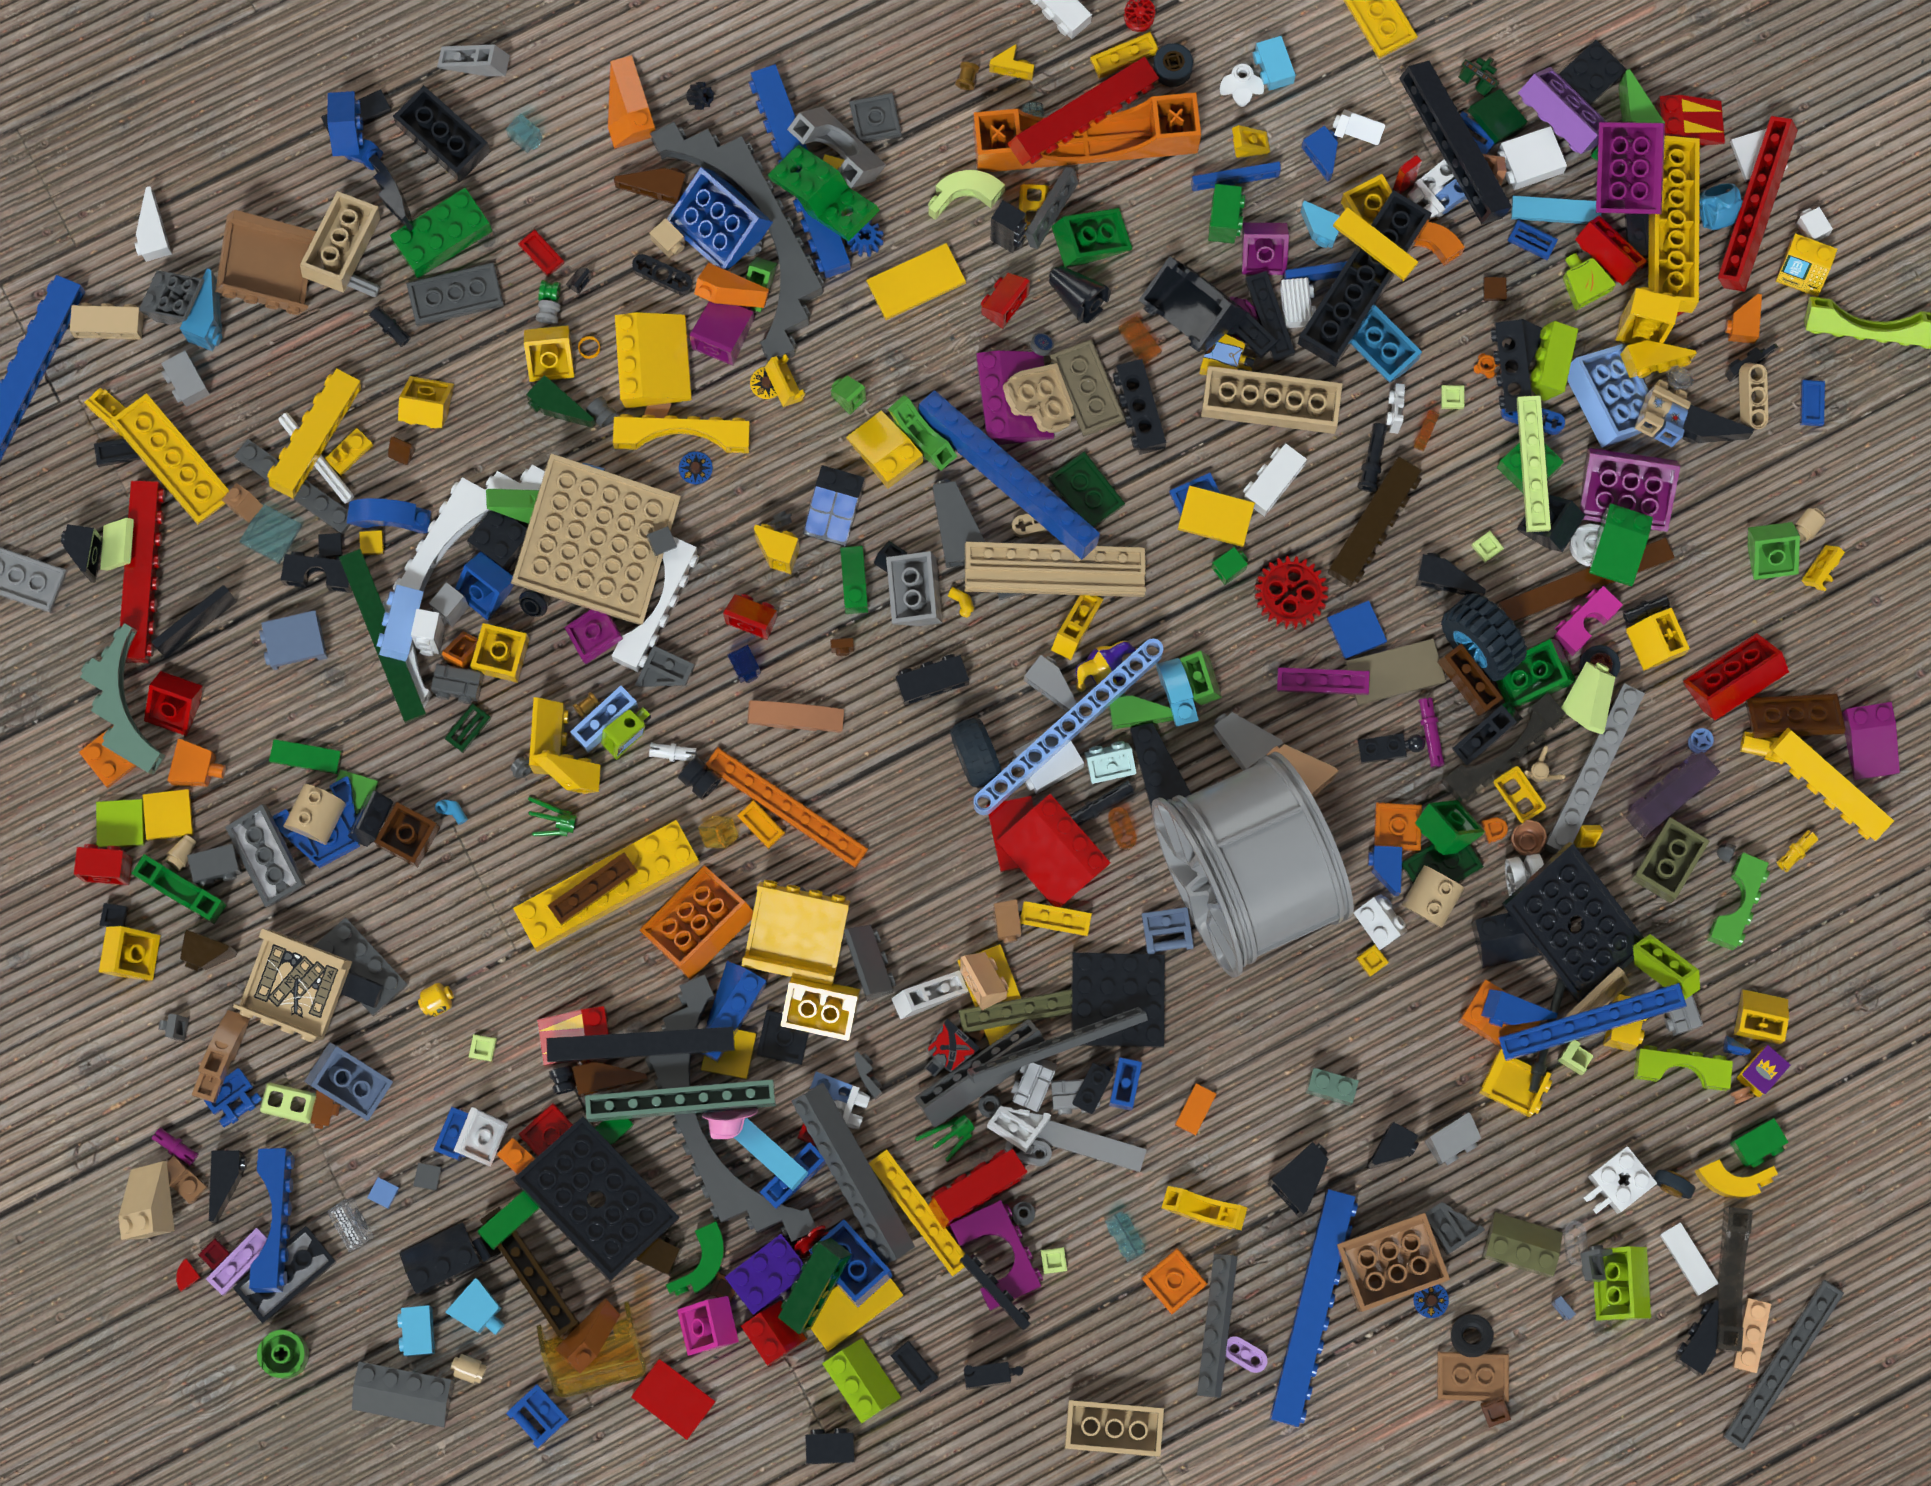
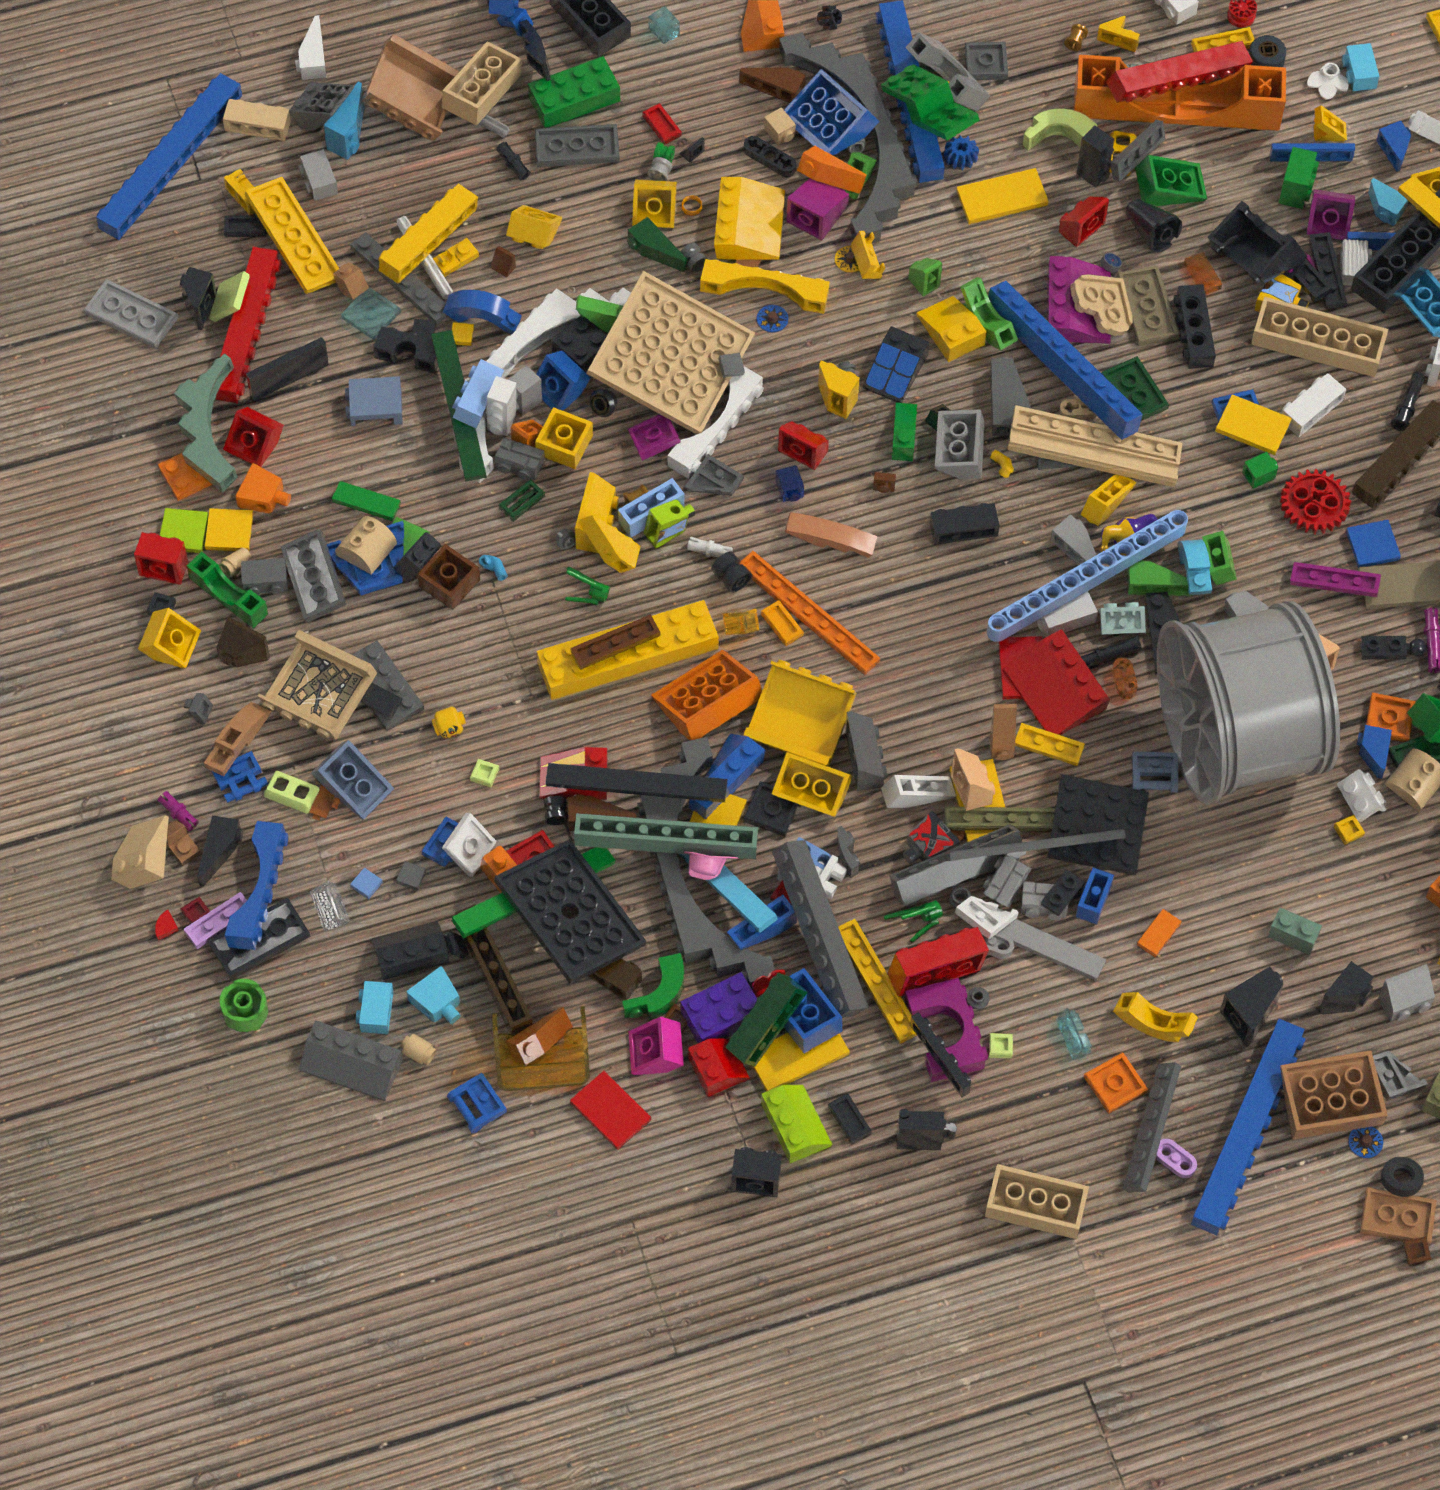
camera: 10 degrees right, 15 degrees down
black wheel [950,718,1001,788] -> none

